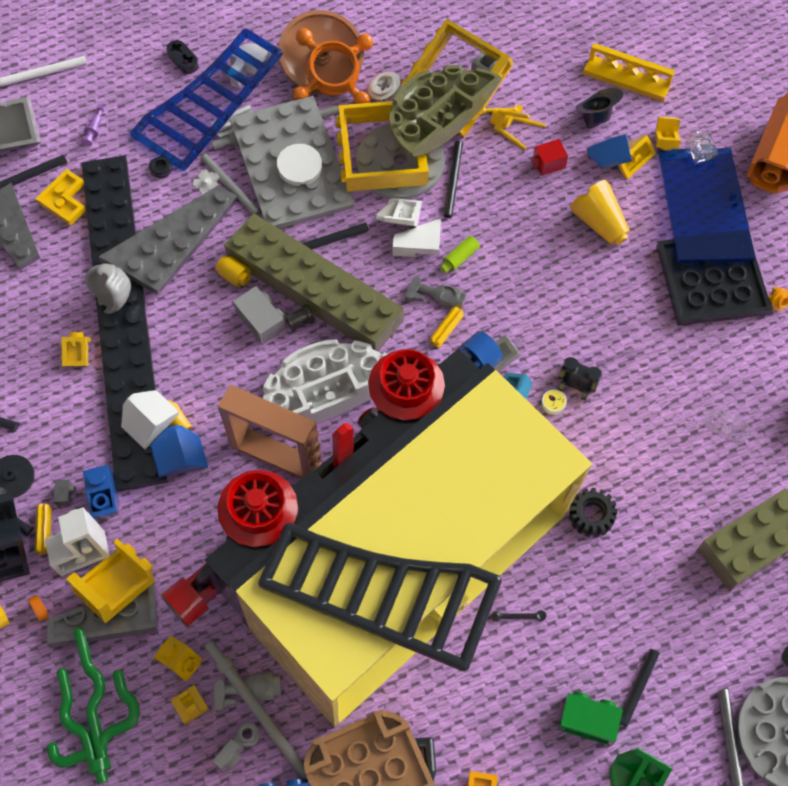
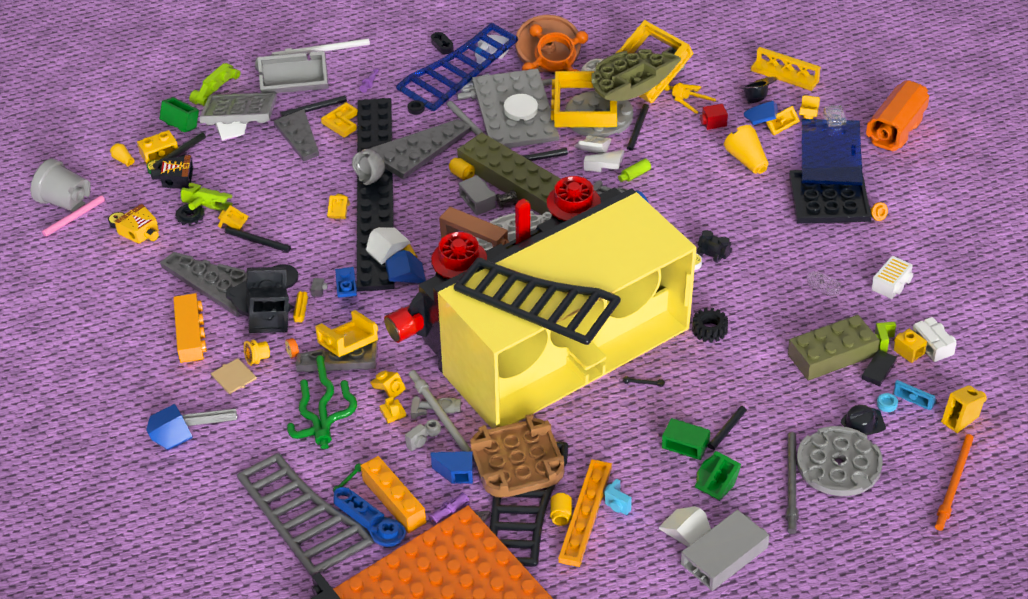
camera: 10 degrees right, 20 degrees down
white brick [45,507,110,576] -> none
white plant [193,169,219,195] -> none

